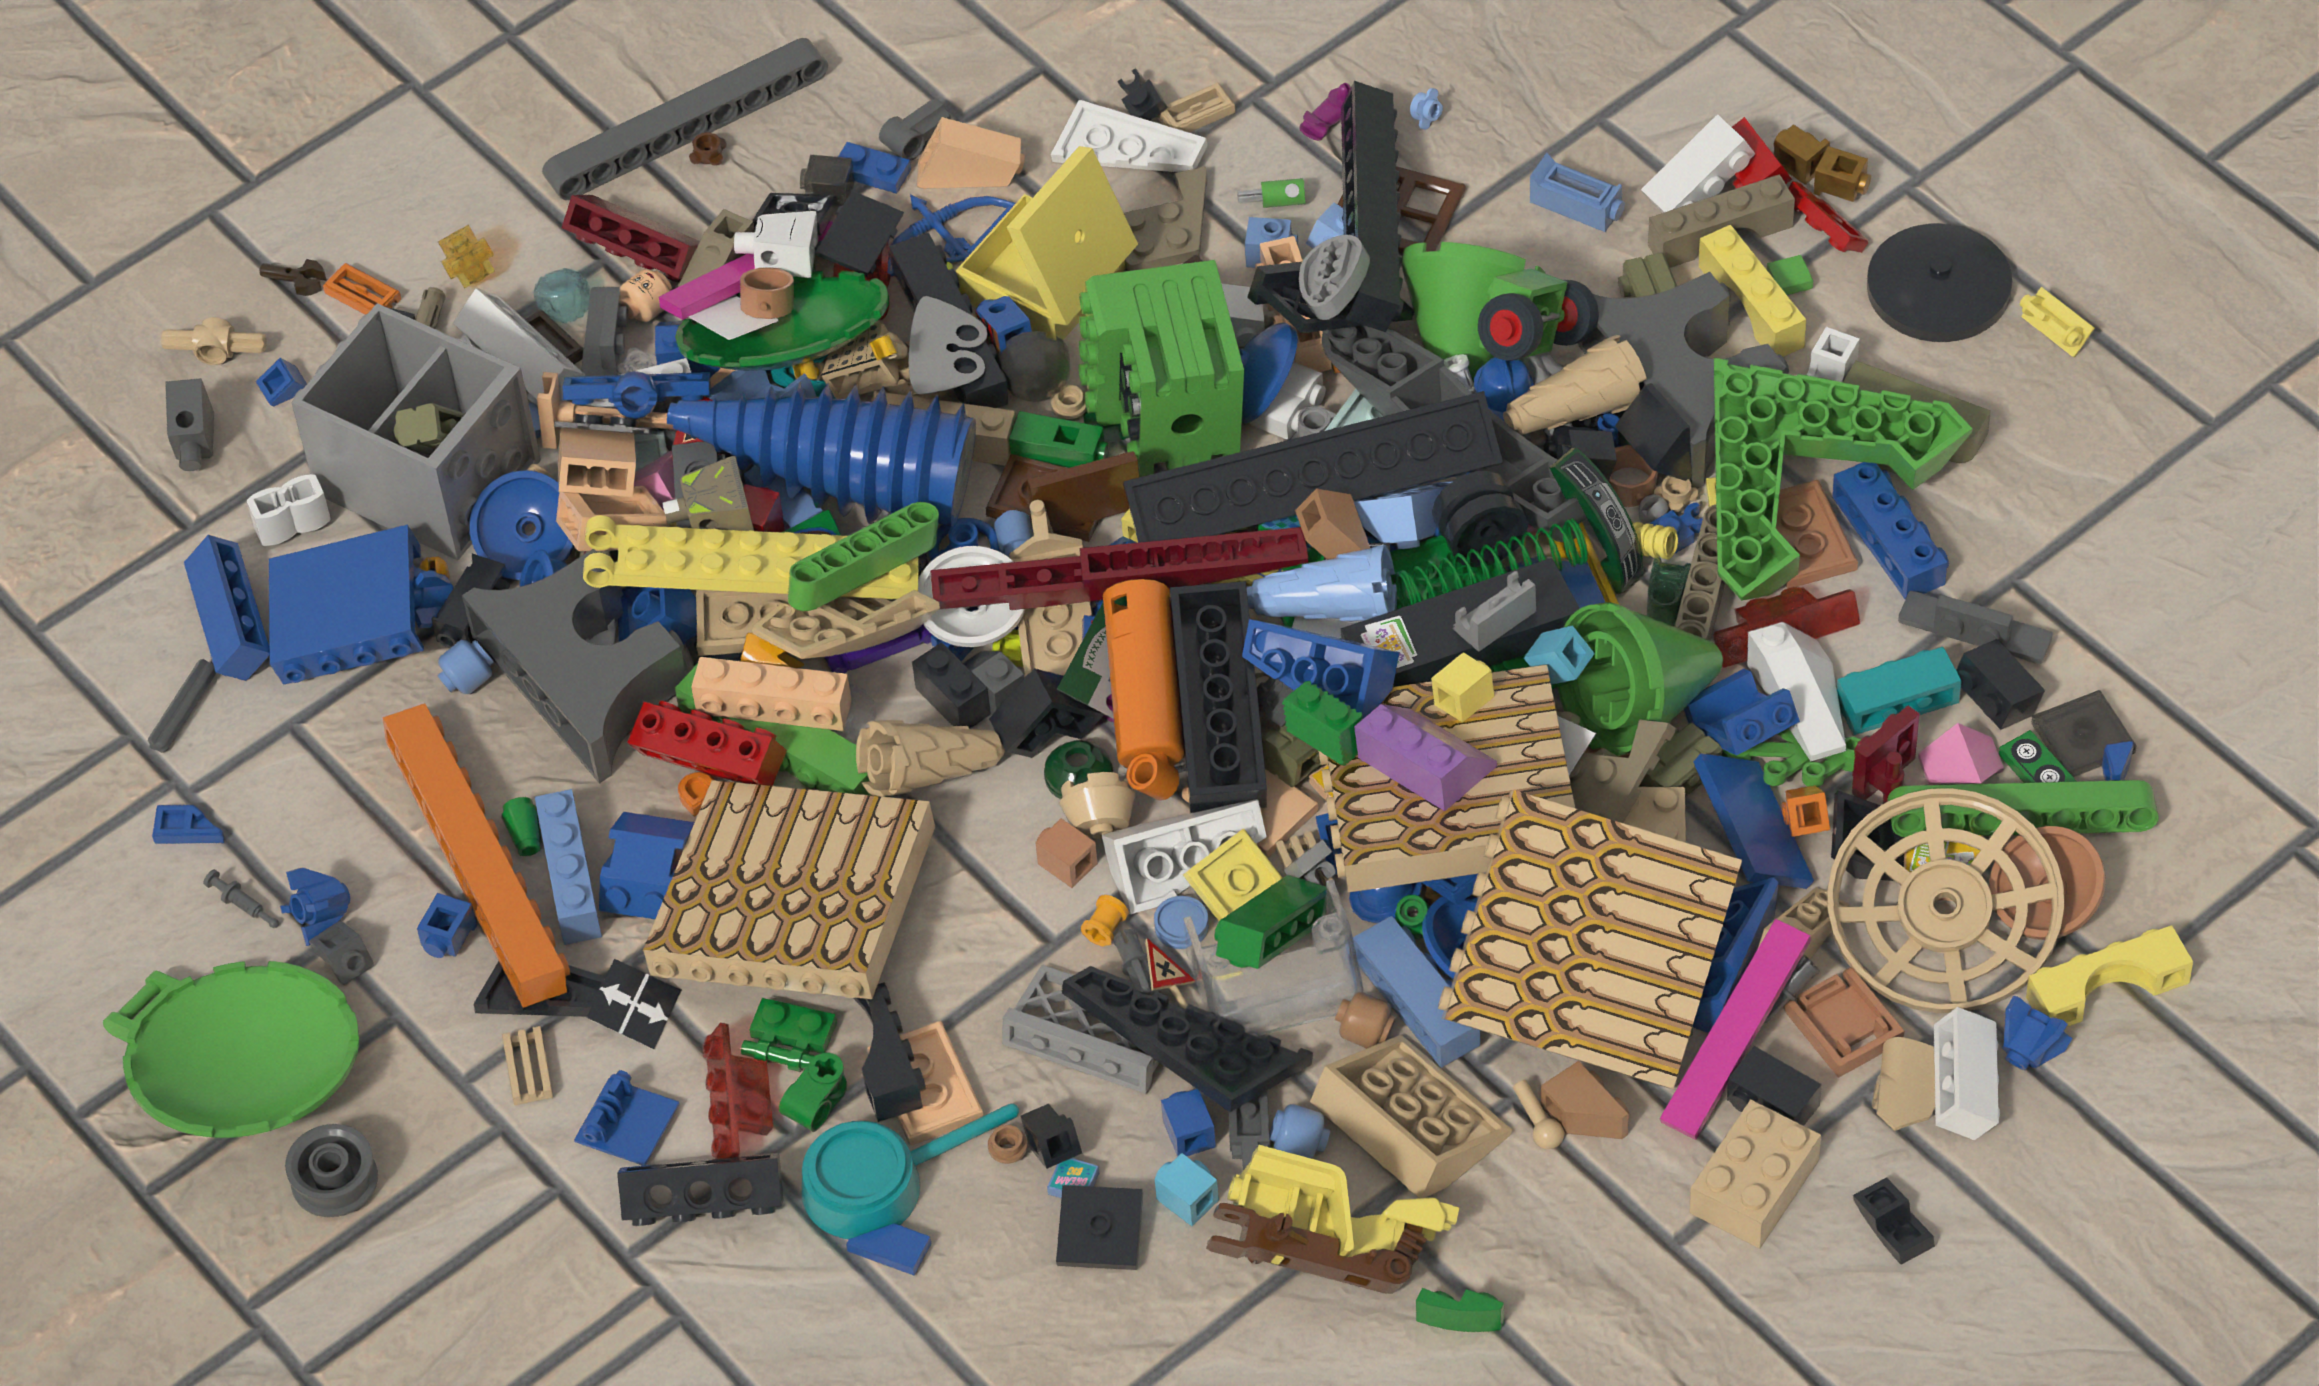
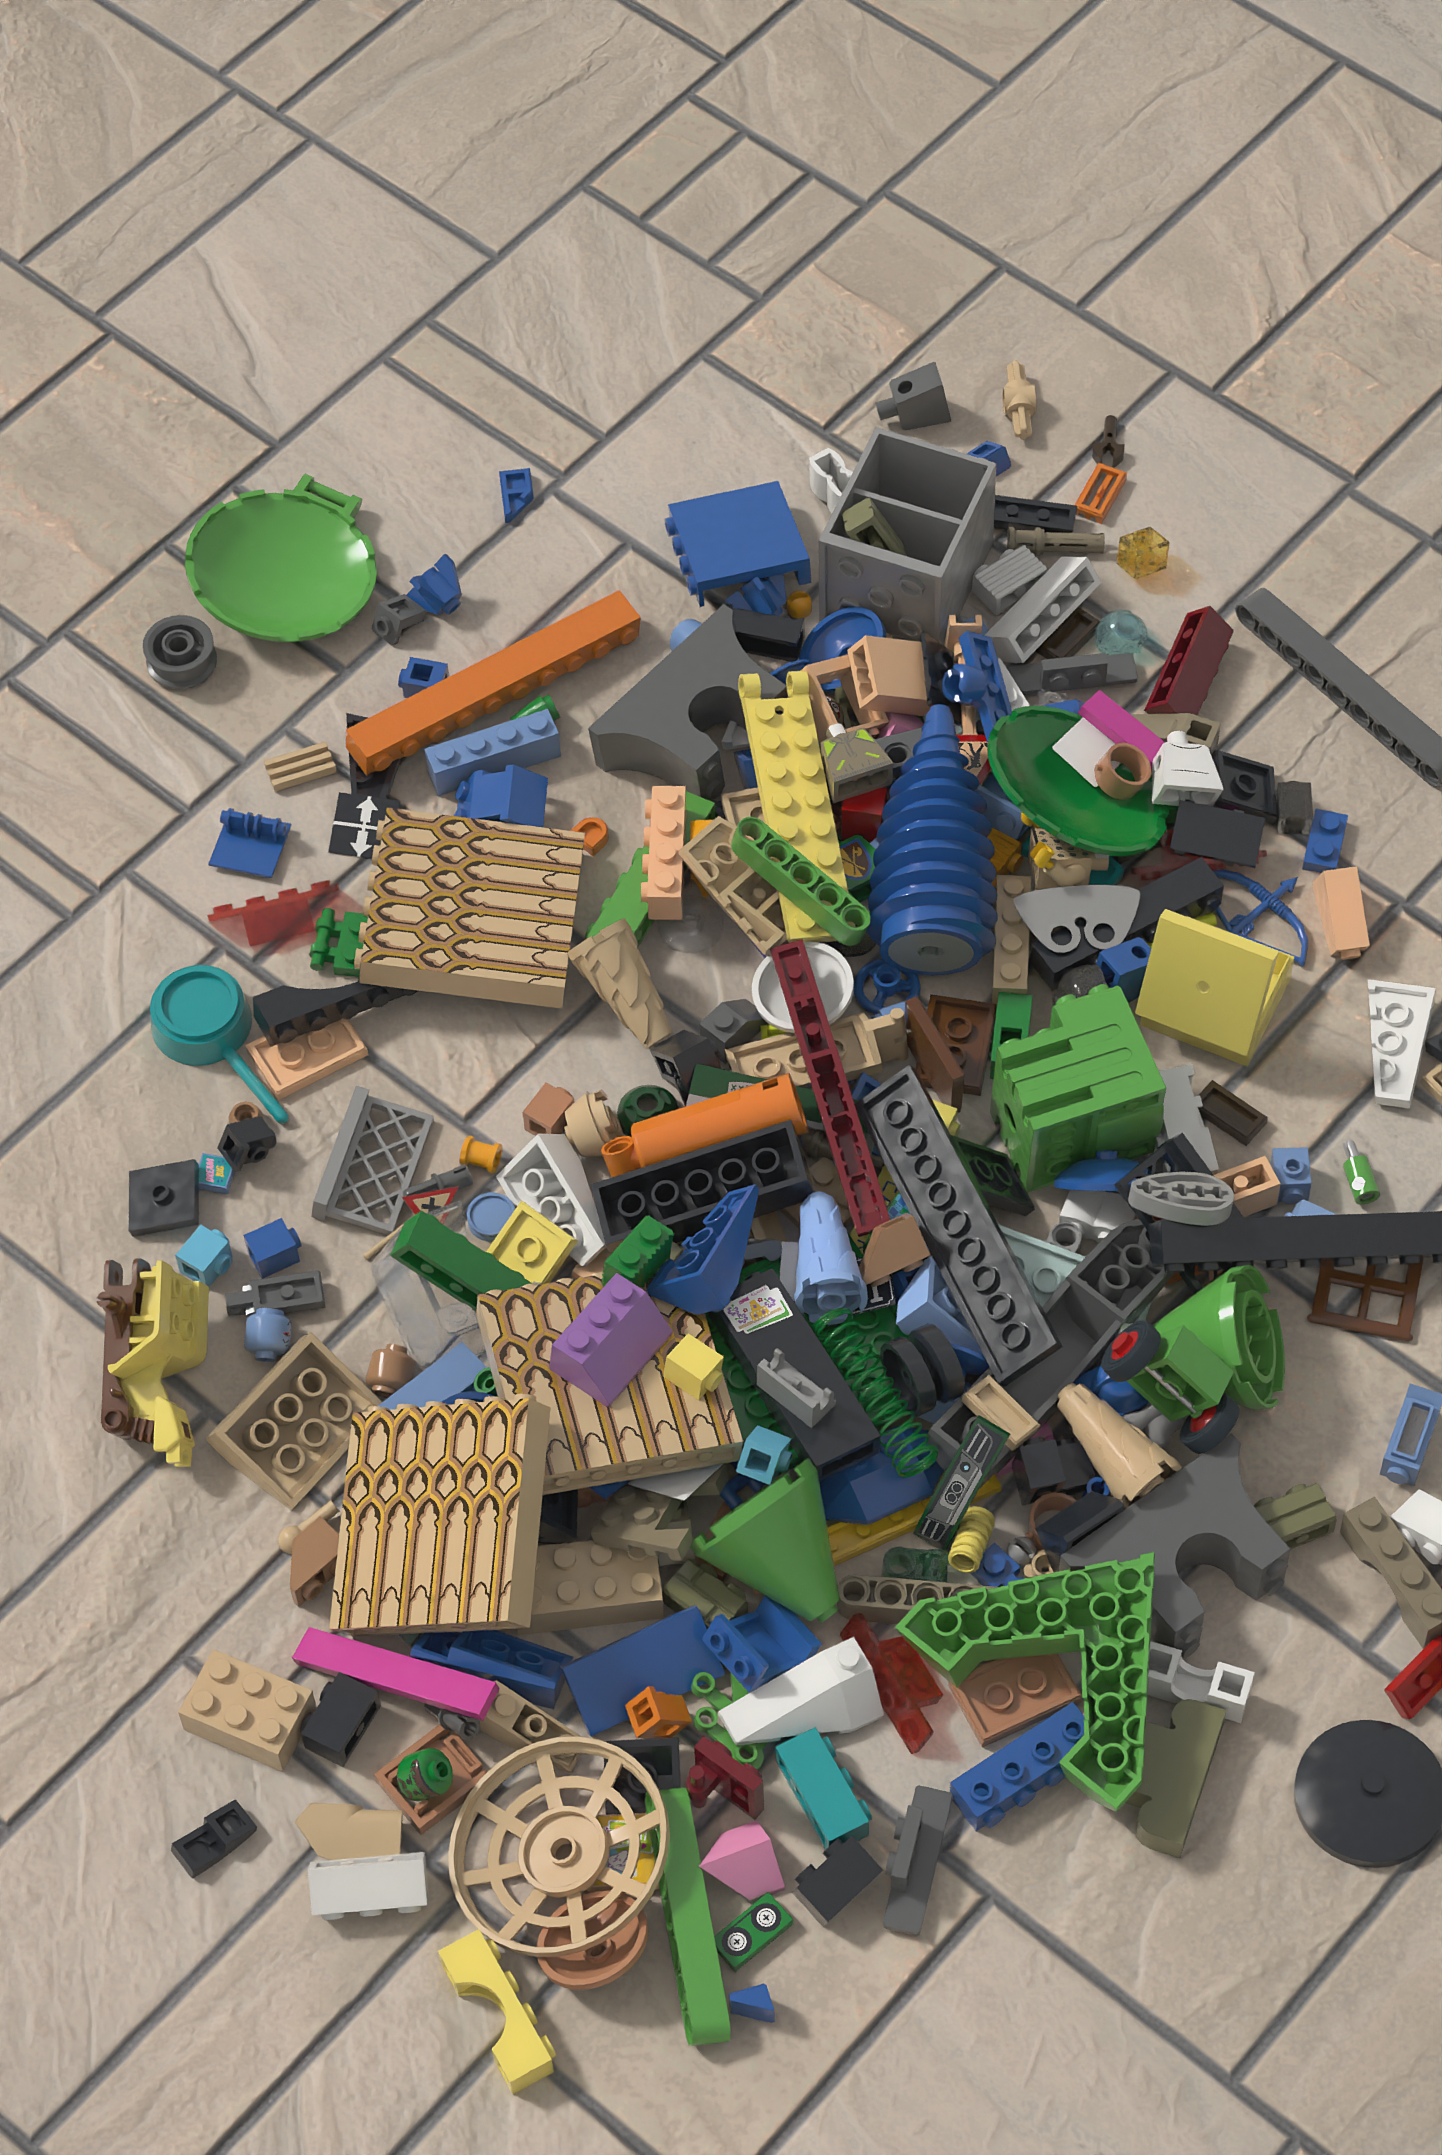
camera: 80 degrees right, 5 degrees up
dark grey axle [148,659,216,753] -> none
blue brick [184,535,270,681] -> none
dark grey piece [203,869,279,928] -> none
black brick [617,1153,784,1226] -> none
light nougat head [619,269,672,322] -> none
red brick [627,701,787,786] -> none
reddish brown plate [689,132,727,166] -> none
green piece [779,1053,847,1132] -> none
blue tile [846,1223,931,1276] -> none
dark grey piece [879,98,951,161] -> none
black brick [912,642,991,729] -> none
black wing [1062,966,1314,1112] -> none
dark tan wing [1124,166,1207,271] -> none
green slope [1416,1288,1504,1332] -> none
light yellow arch [1699,225,1806,357] -> none
bright green tile [1767,255,1813,295] -> none
blue brick [2002,996,2072,1070] -> none
light yellow hinge [2019,287,2095,358] -> none
clear smoke plate [2031,690,2137,777] -> none
none -> green head [397,1748,453,1801]
none -> tan tile [961,1375,1040,1451]

